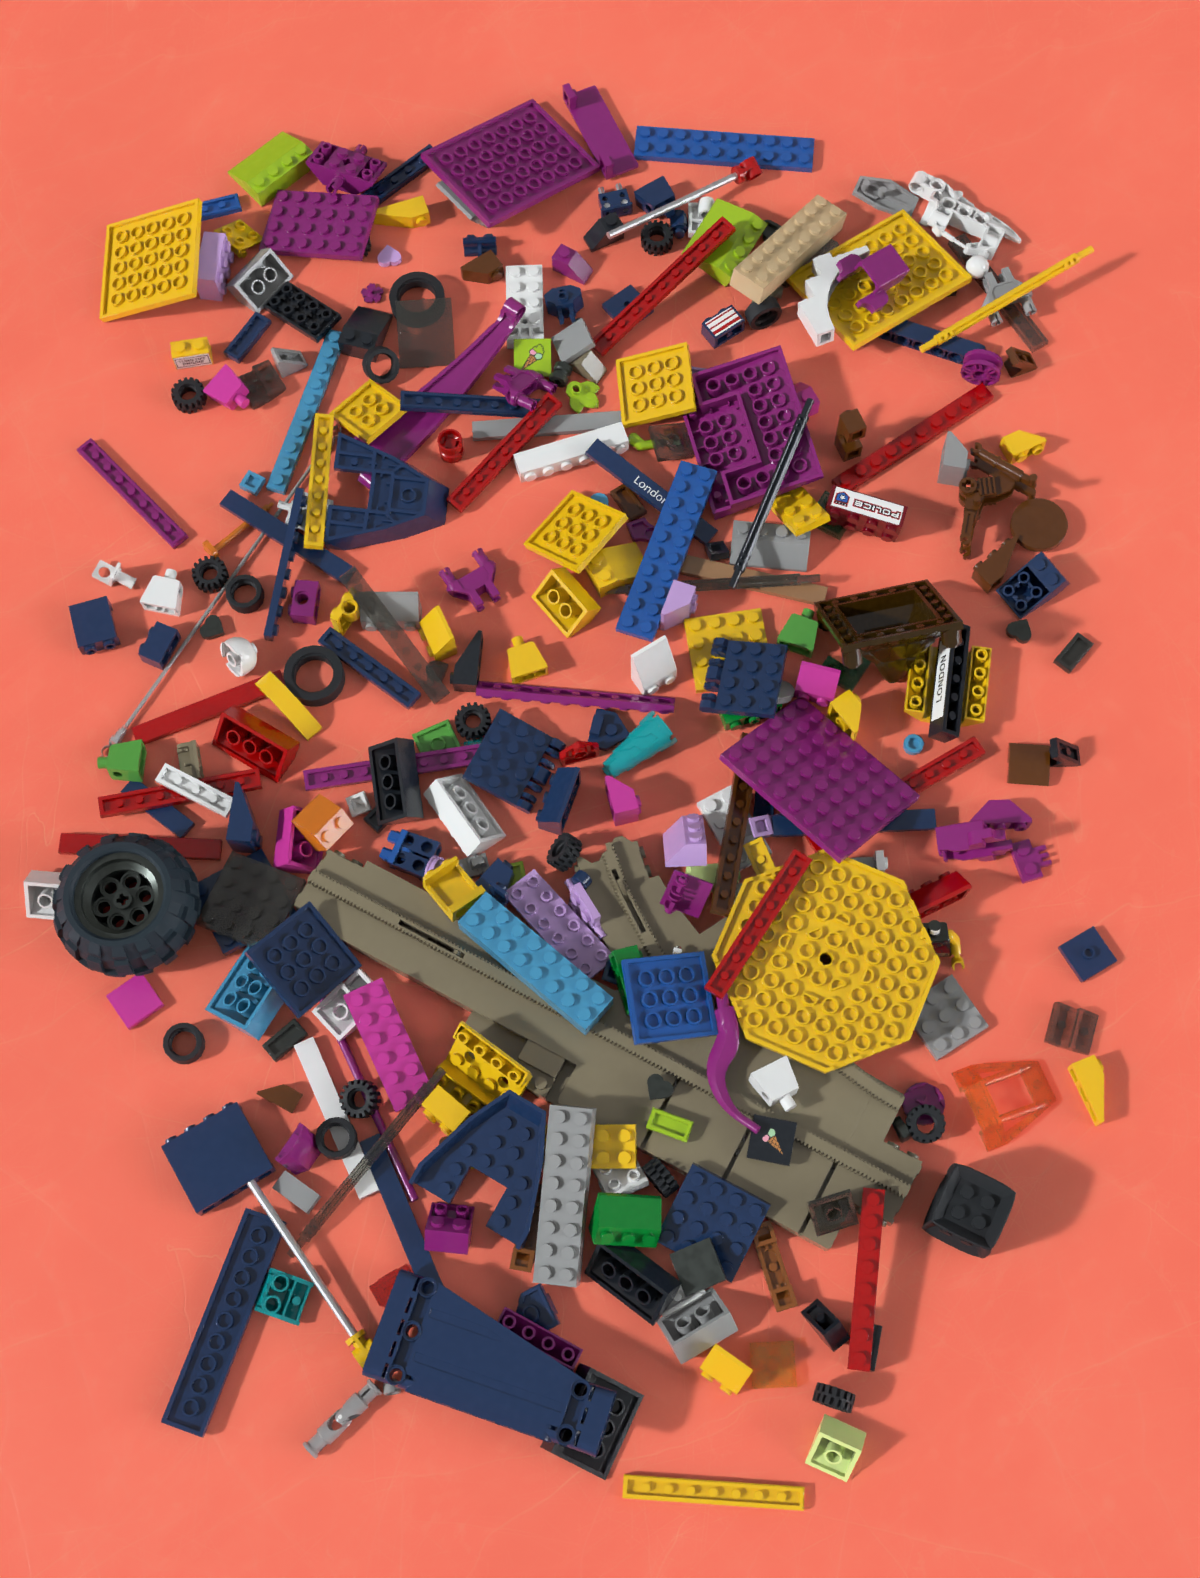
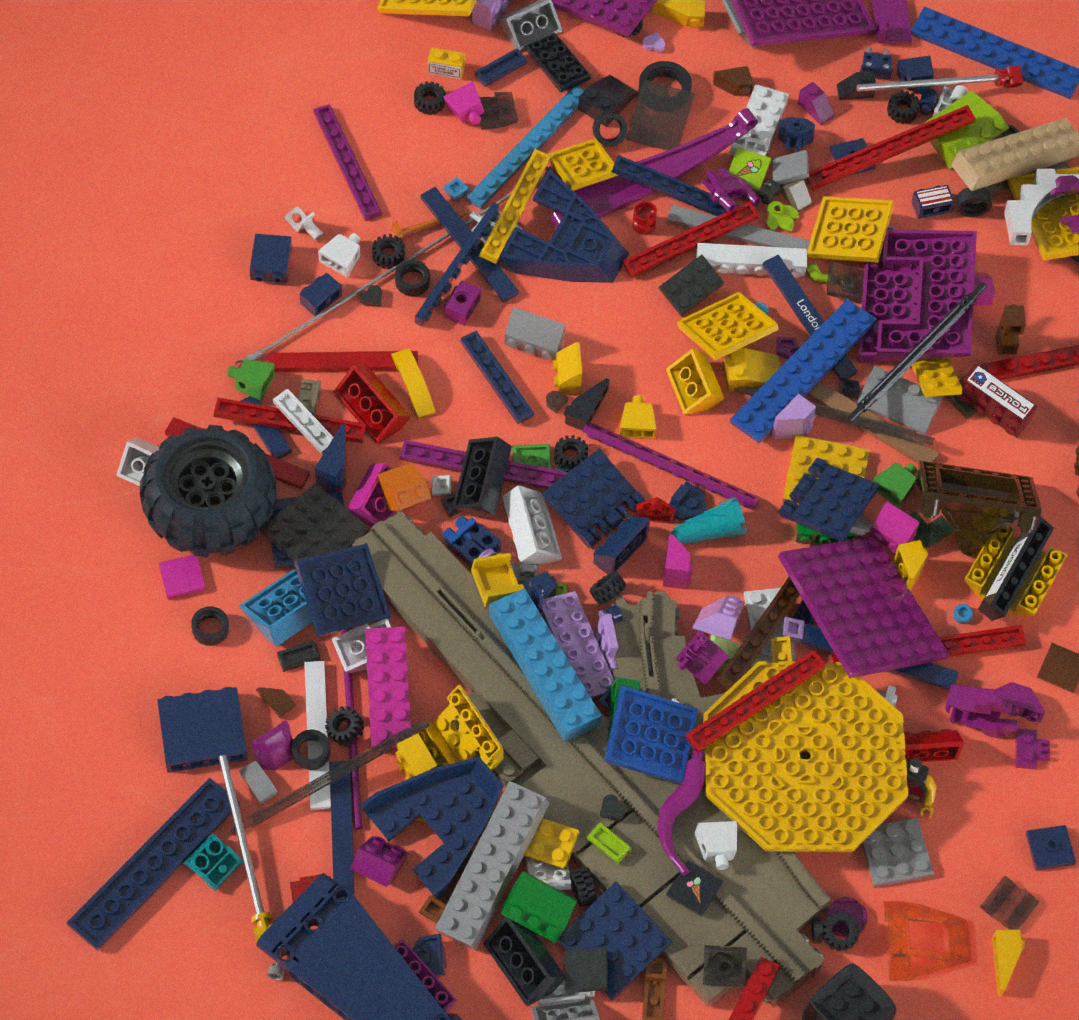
camera: 15 degrees right, 10 degrees down
white cylinder [220,637,258,677] -> none
light grey slope [270,347,308,378] -> none
black tyre [284,645,345,707] -> none
light grey piece [303,1379,383,1459] -> none
yellow plate [330,587,360,636] -> none
clear smoke tile [339,566,450,705] -> none
magenta plant [361,283,384,303] -> none
magenta connector [439,548,501,613] -> none
dark blue hips [463,234,497,257] -> none
reddish brown tile [610,484,647,522] -> none
white slope [631,635,677,695] -> none
none -> pearl dark grey plate [658,254,725,316]

